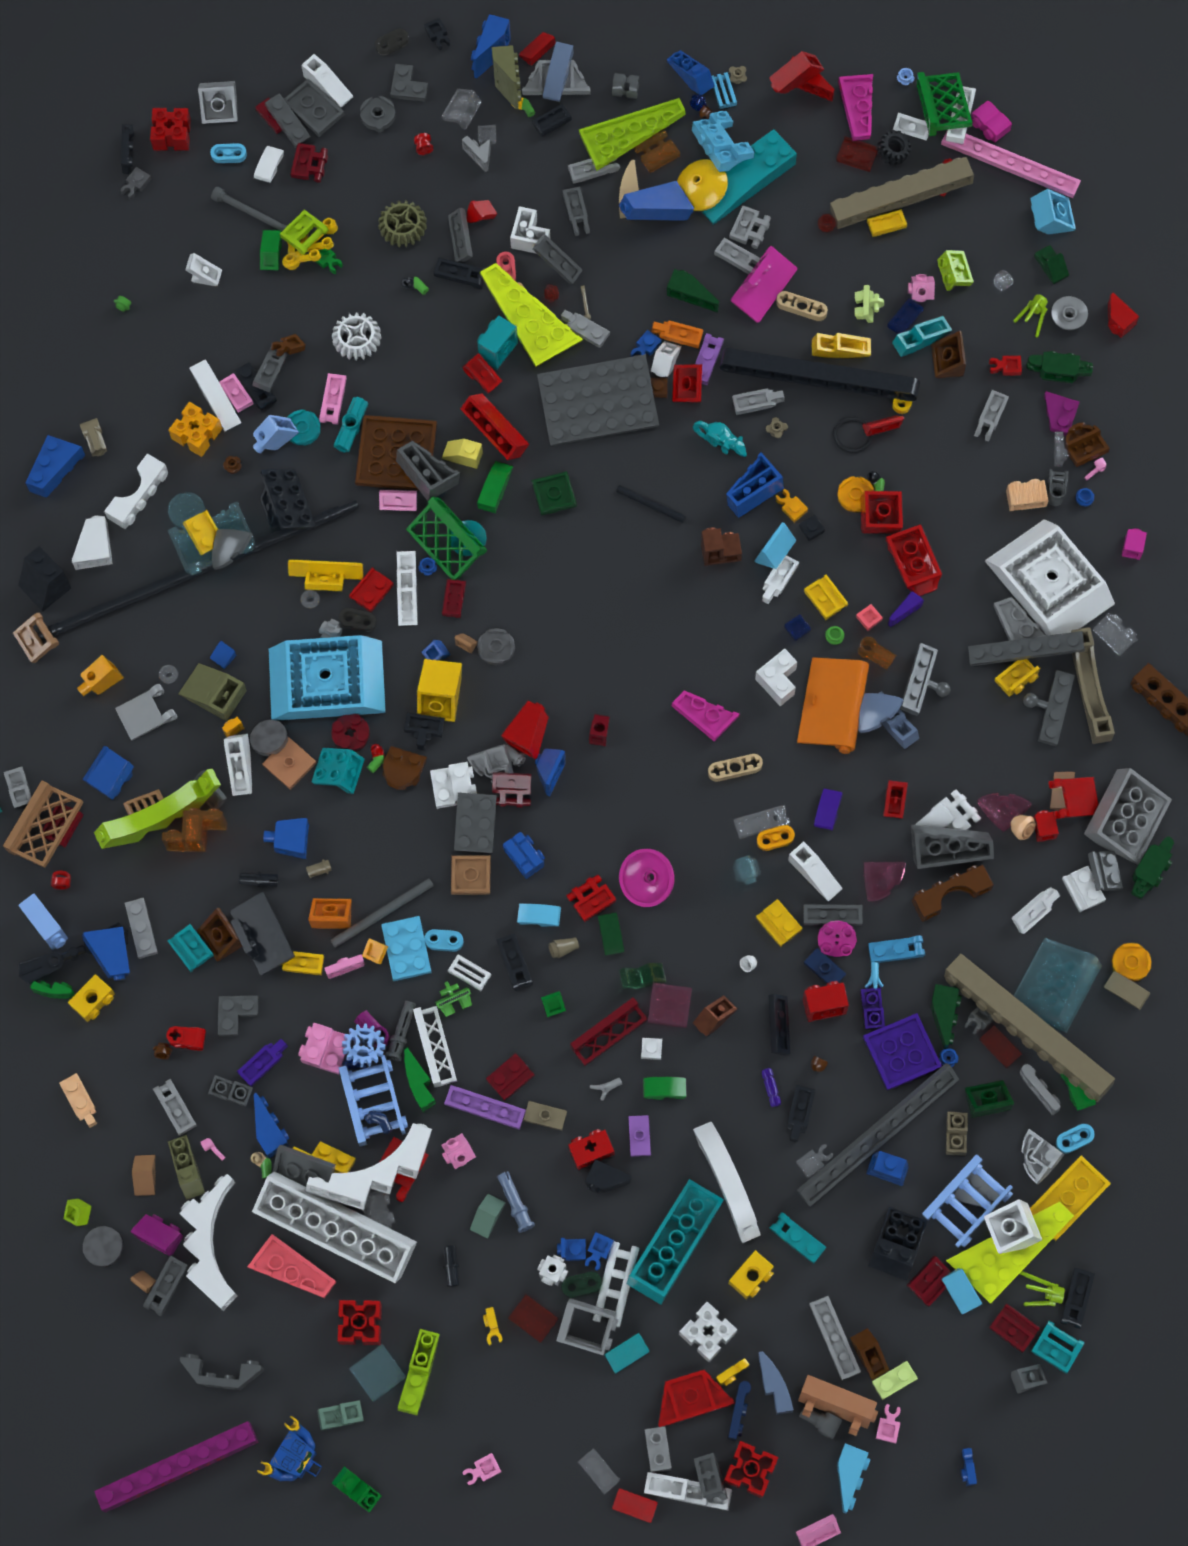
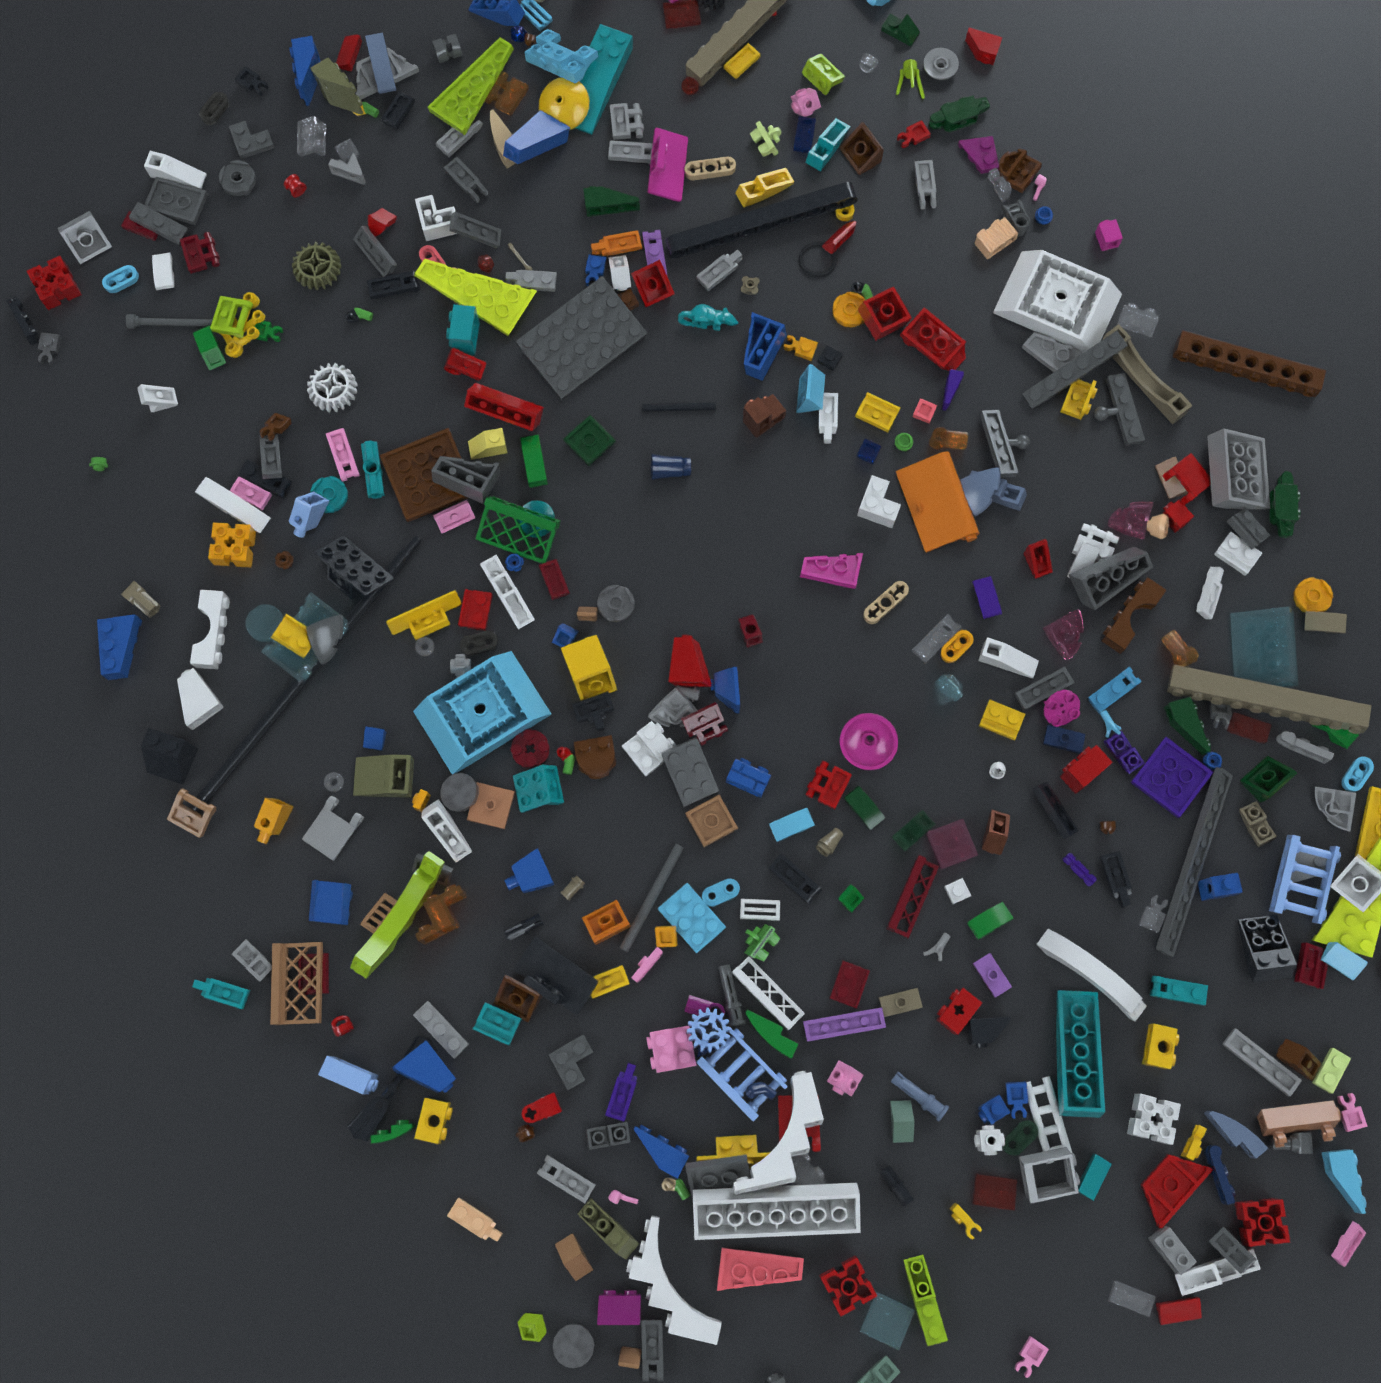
camera: 30 degrees left, 5 degrees up
none -> dark blue plant [651,454,691,480]
none -> clear orange piece [1161,630,1198,667]

